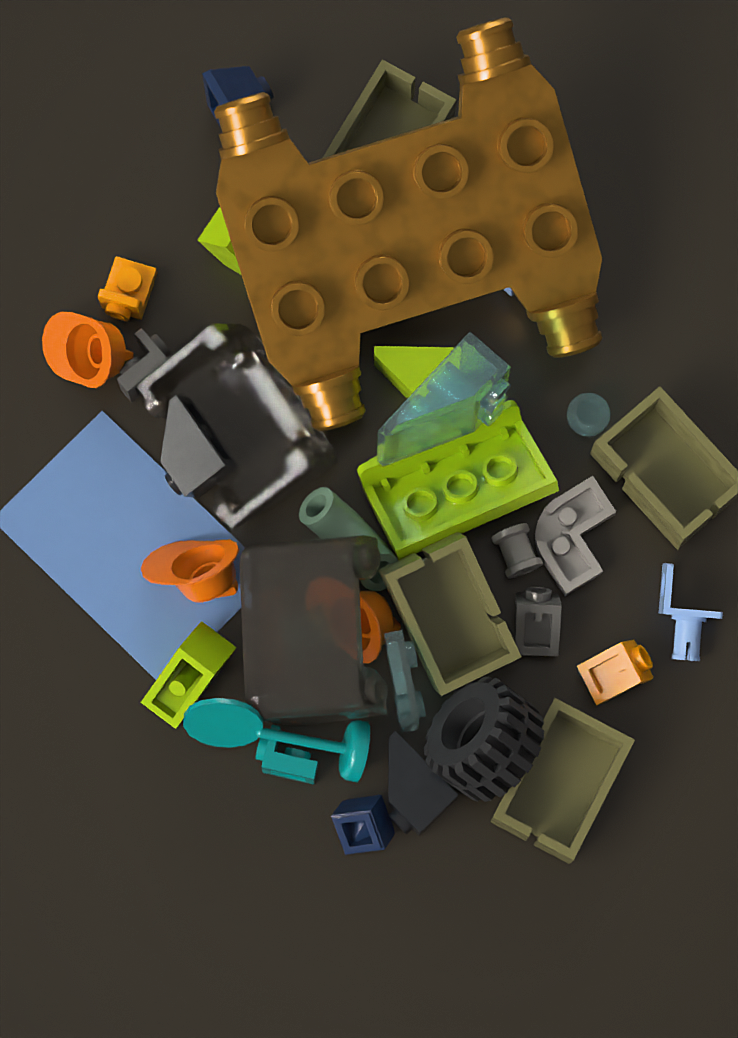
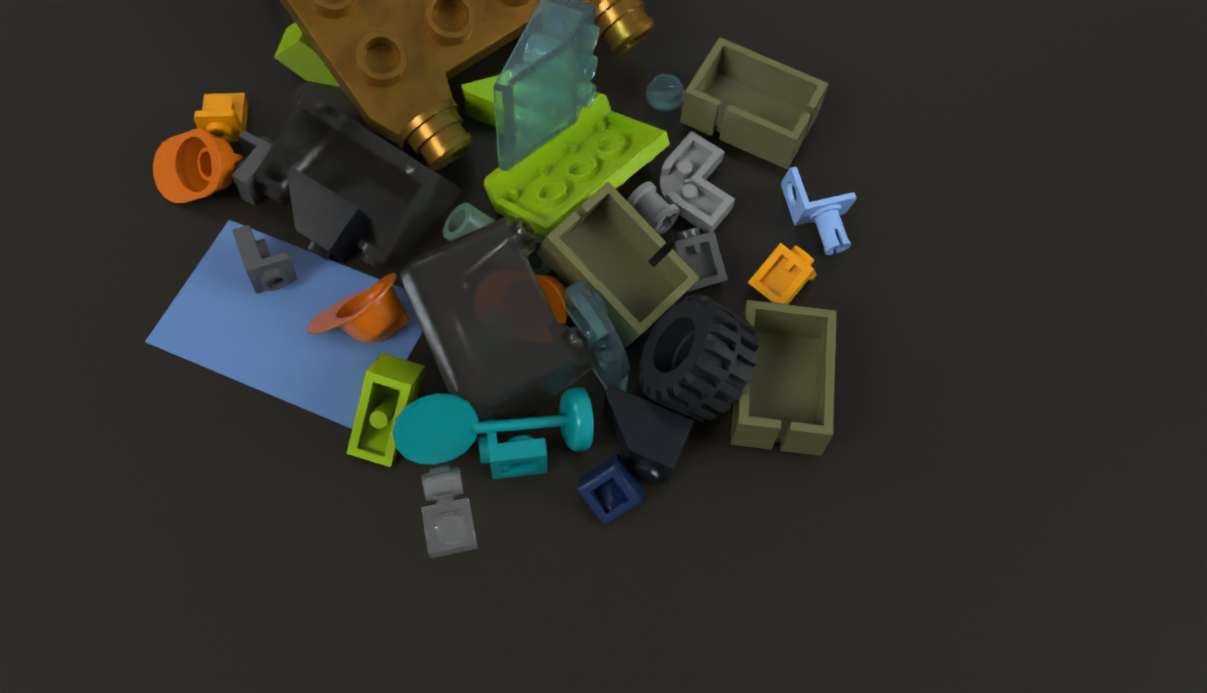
camera: 25 degrees left, 15 degrees down
none -> dark grey bracket [232,225,298,294]
none -> clear plate [421,464,478,558]

